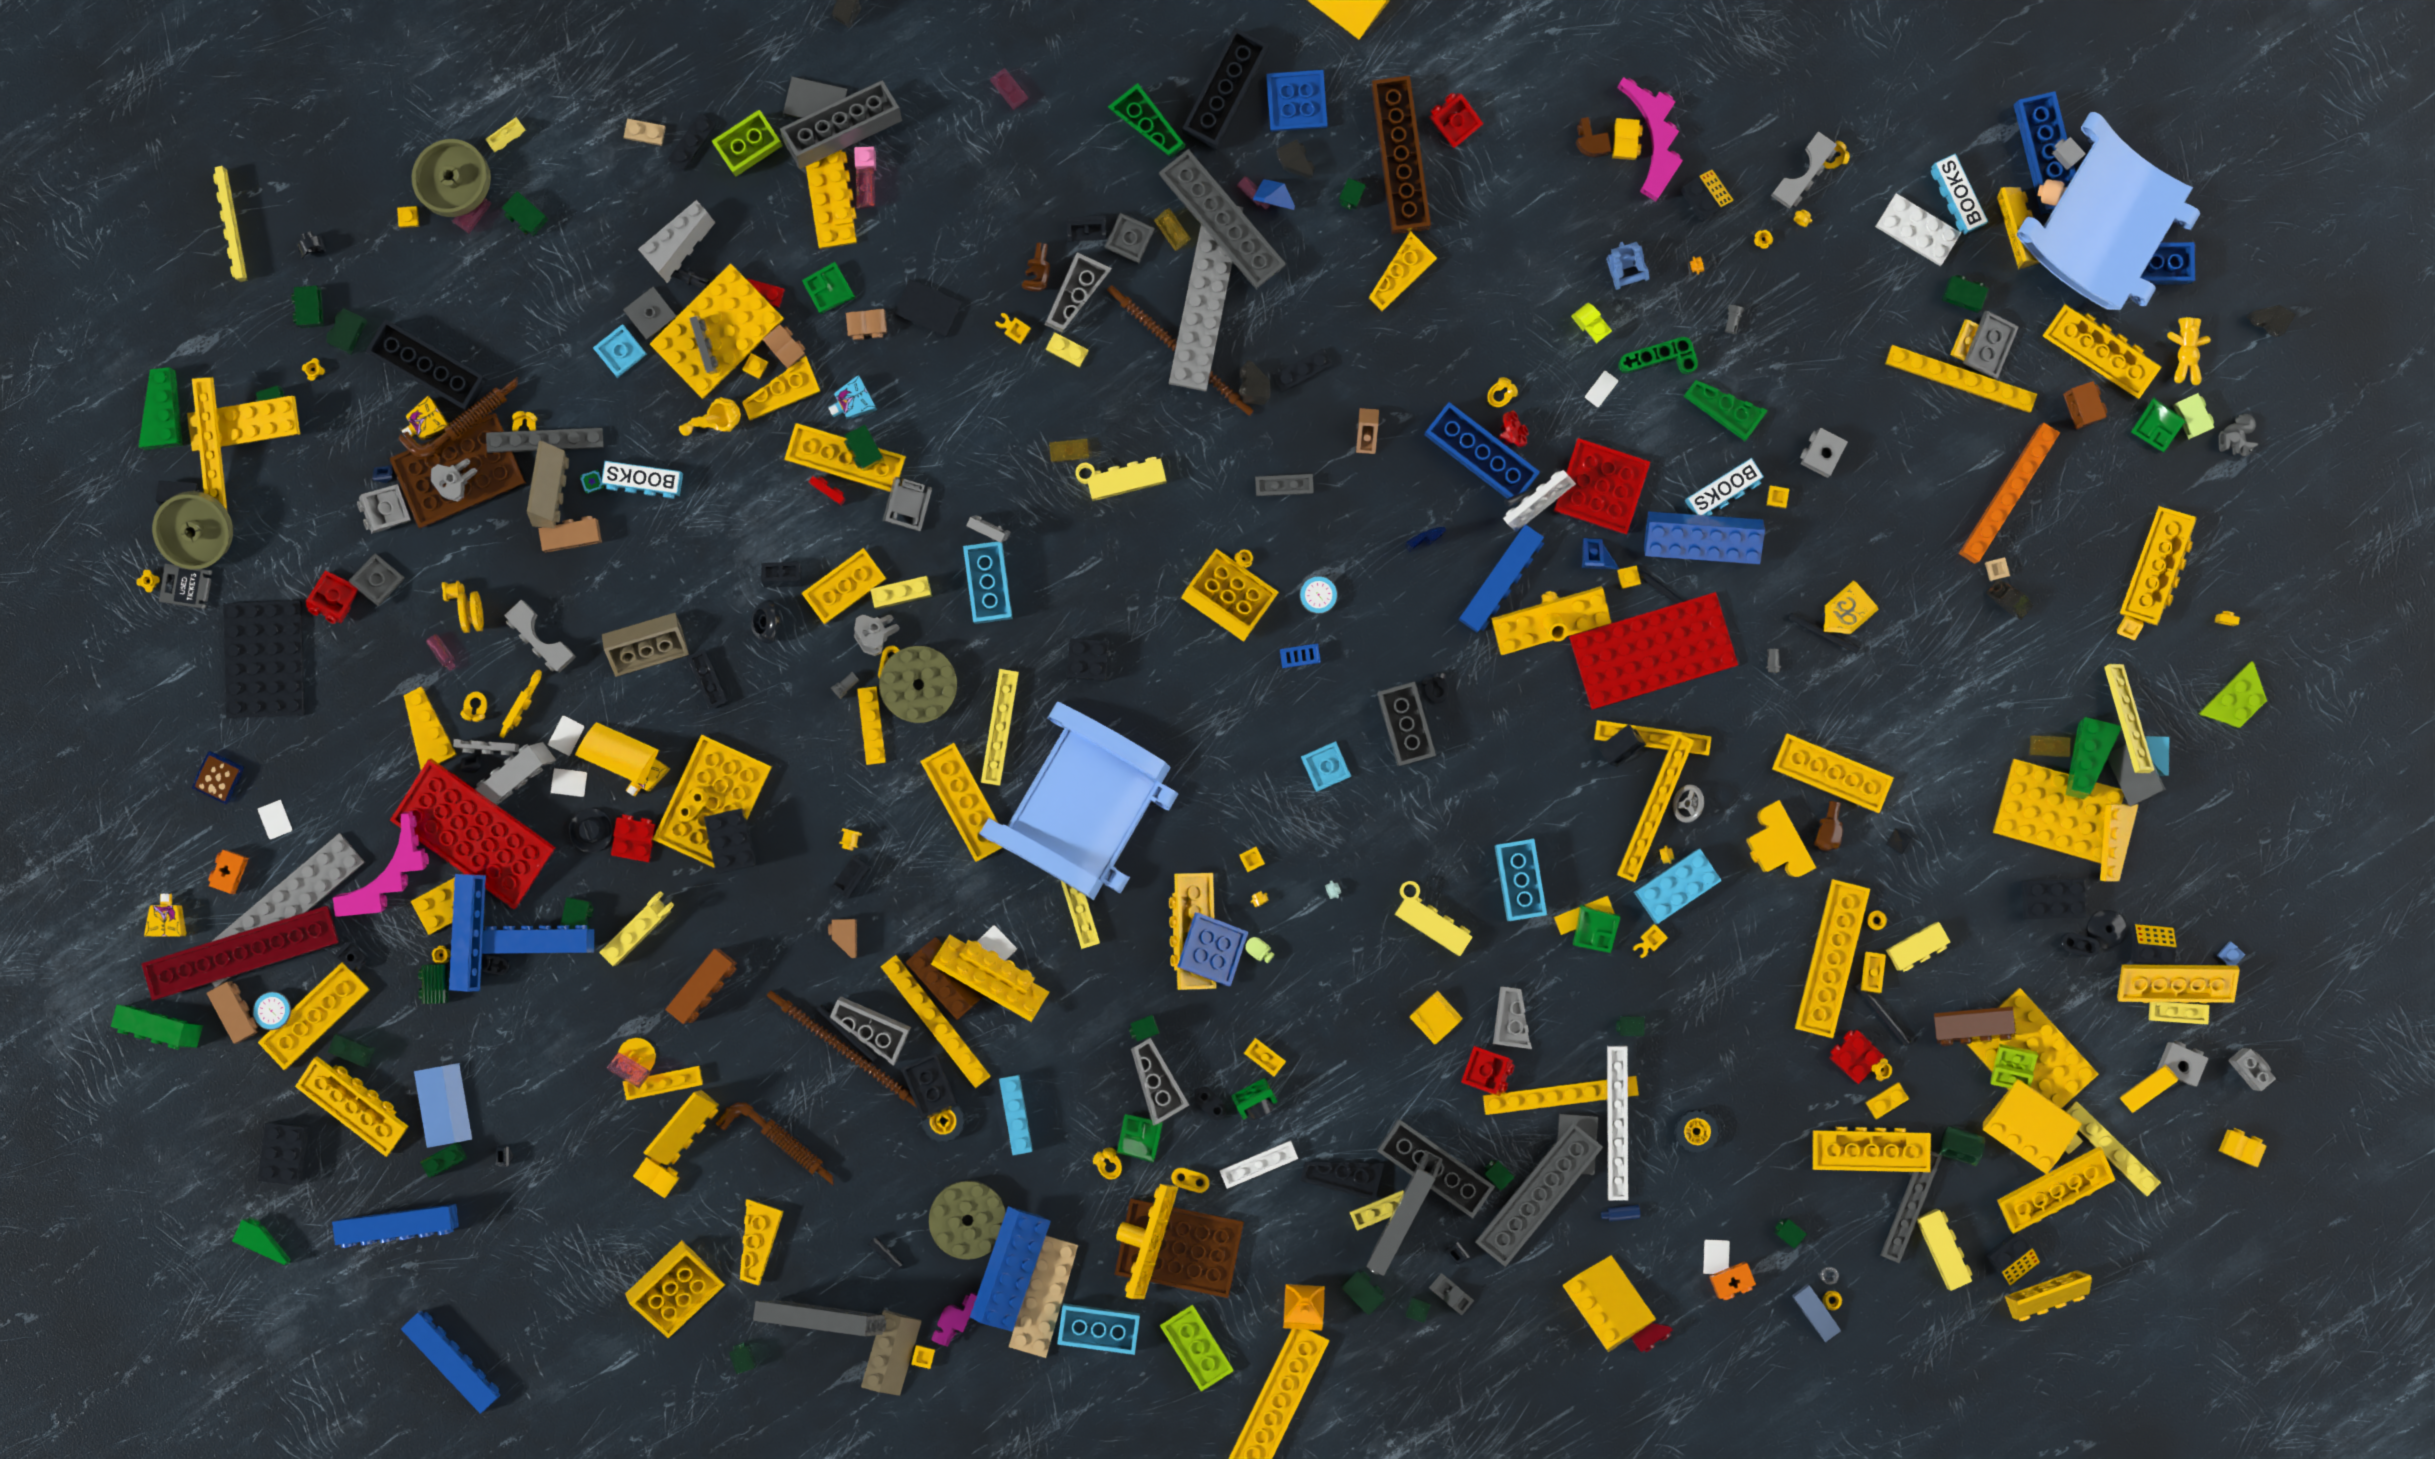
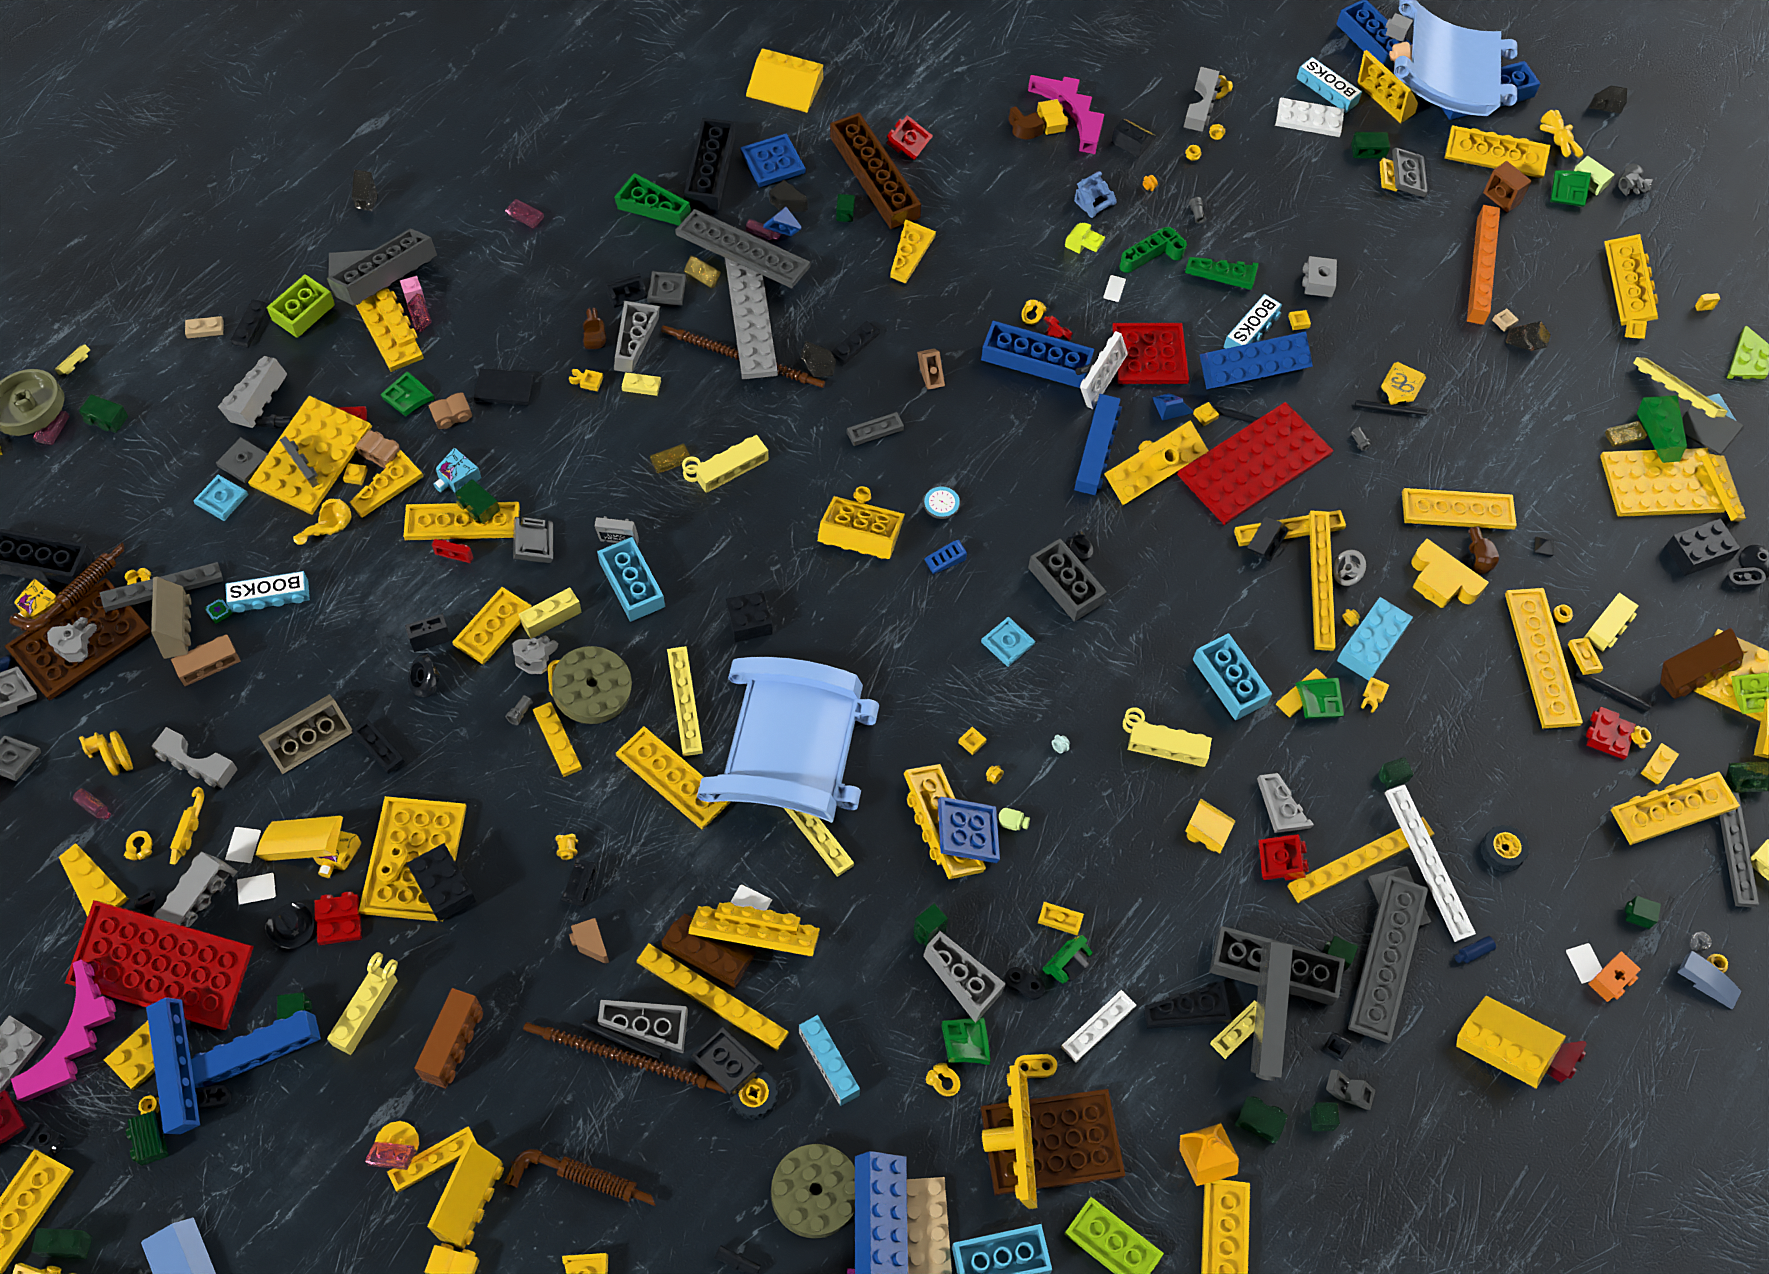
camera: 20 degrees left, 25 degrees down
light grey wing [453,739,519,756] -> none
clear blue slope [1405,527,1446,552] -> none
yellow plate [1885,345,2037,413] -> none

